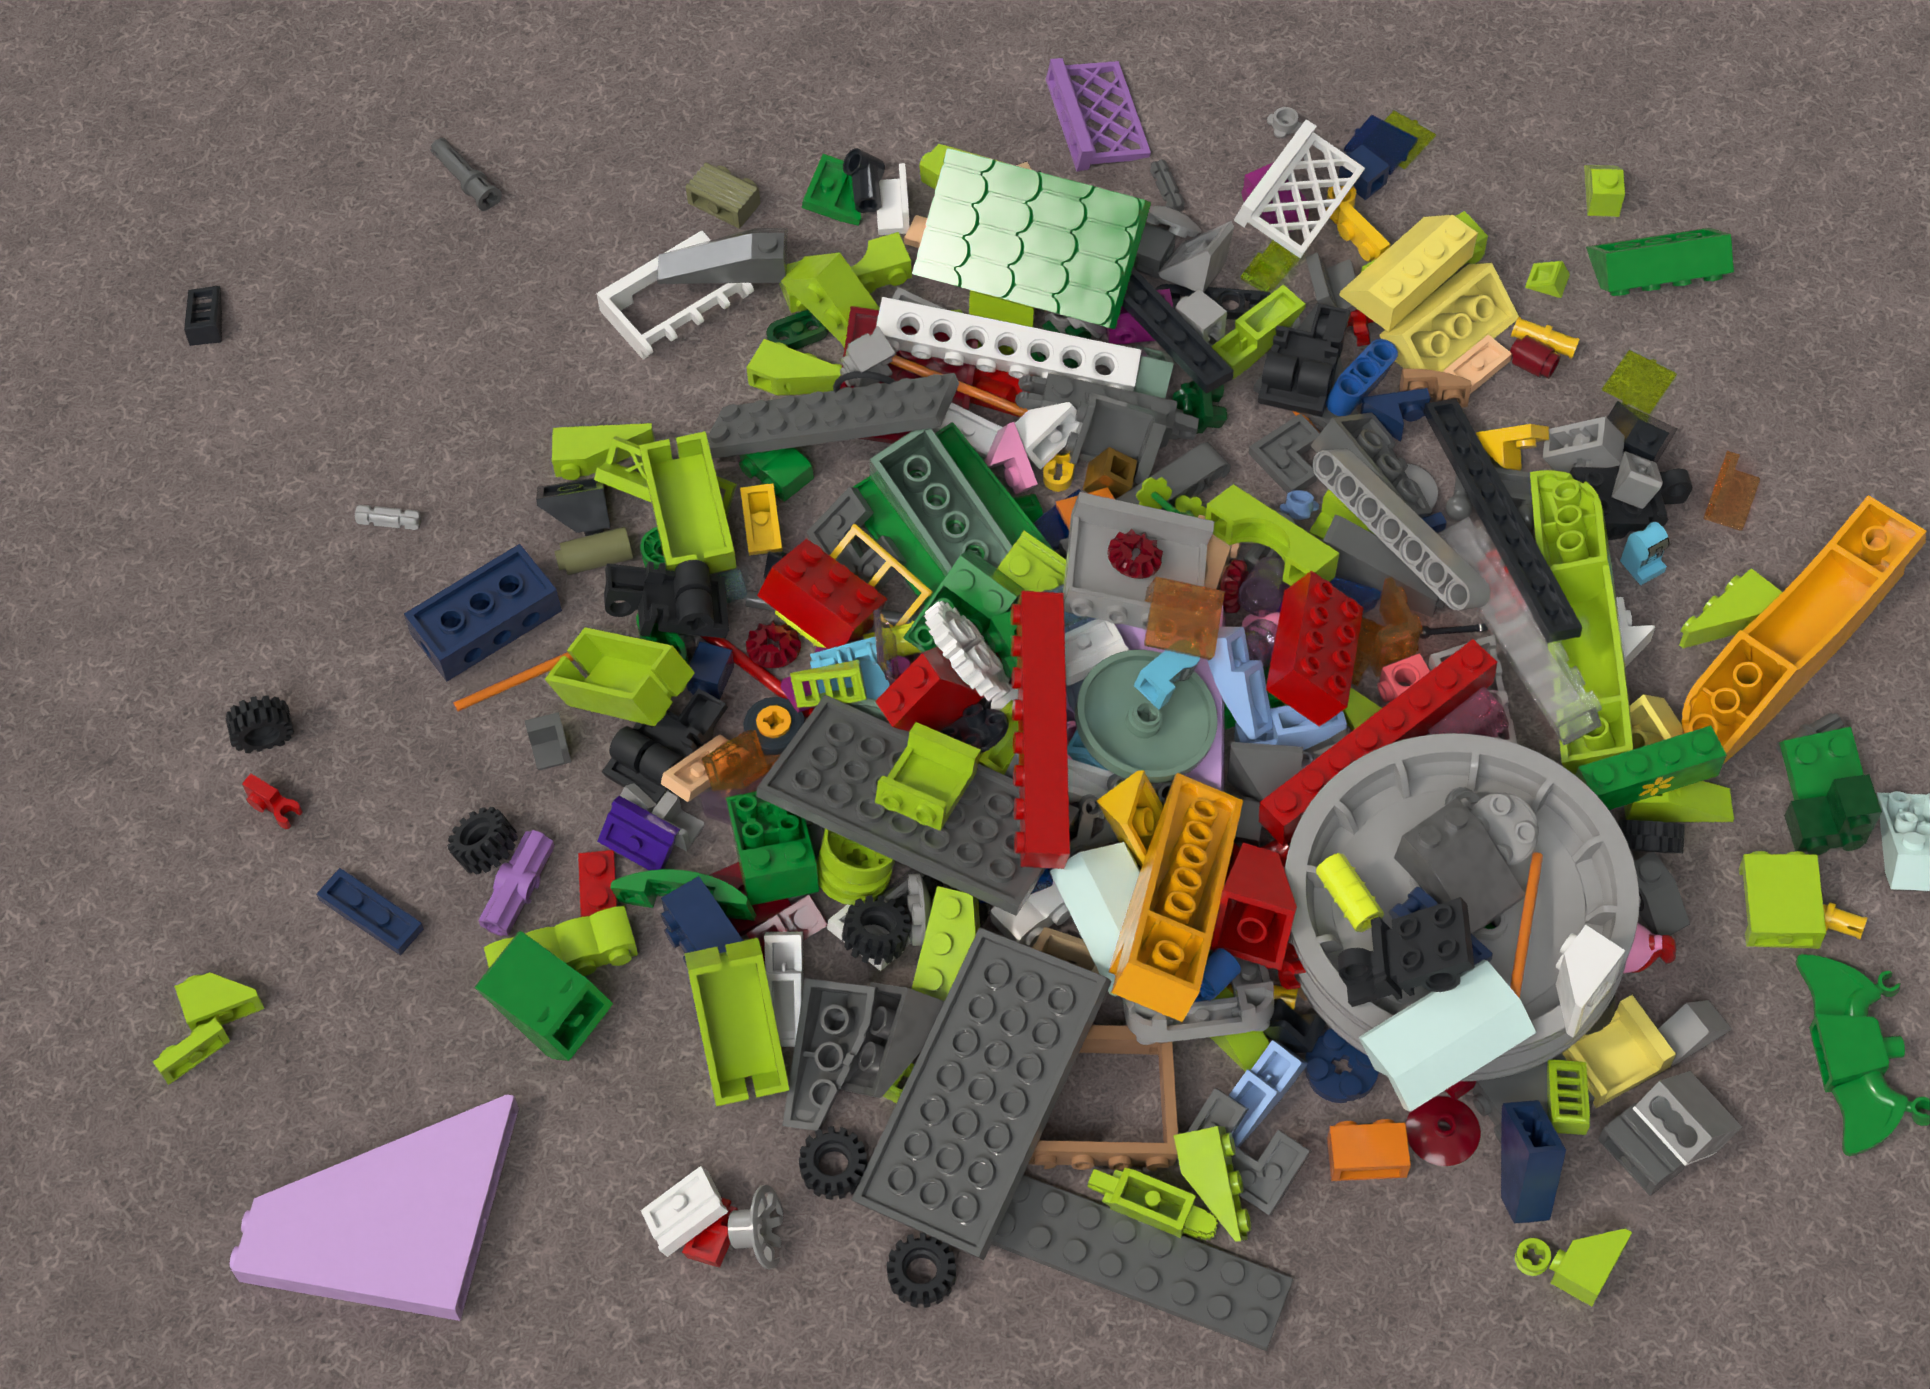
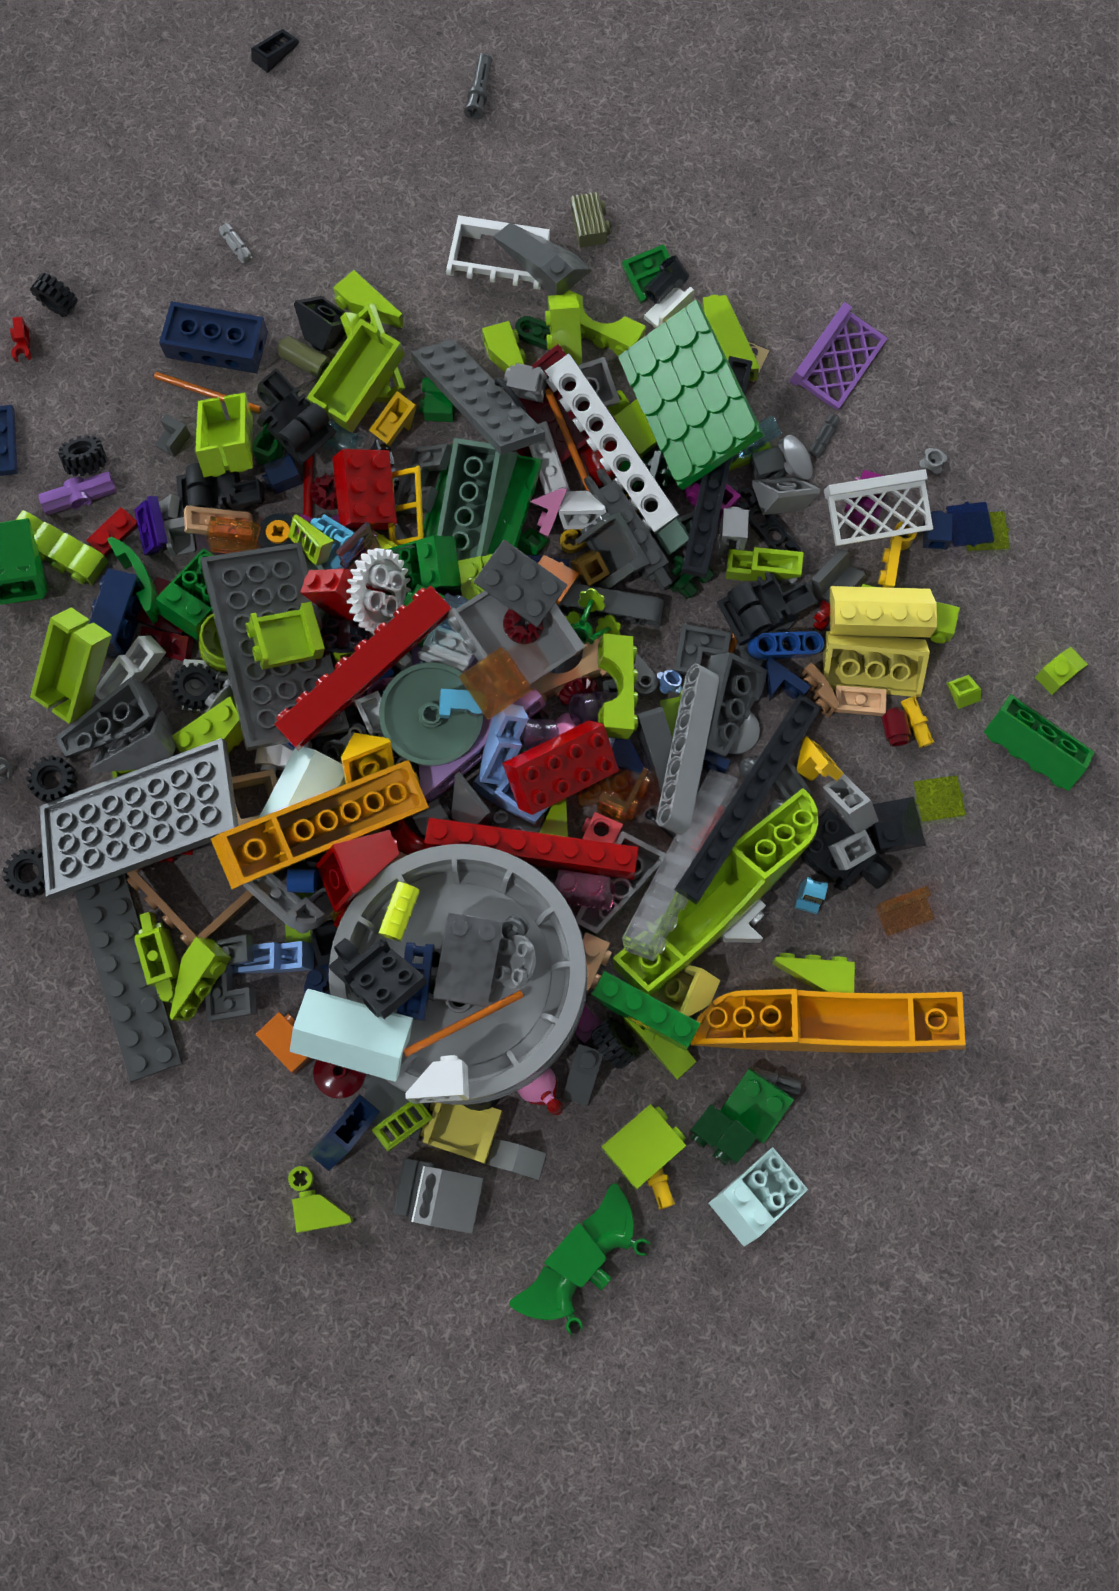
camera: 45 degrees right, 15 degrees up
clear neon green slope [1240,240,1305,292] -> none
none -> dark grey plate [474,540,567,628]

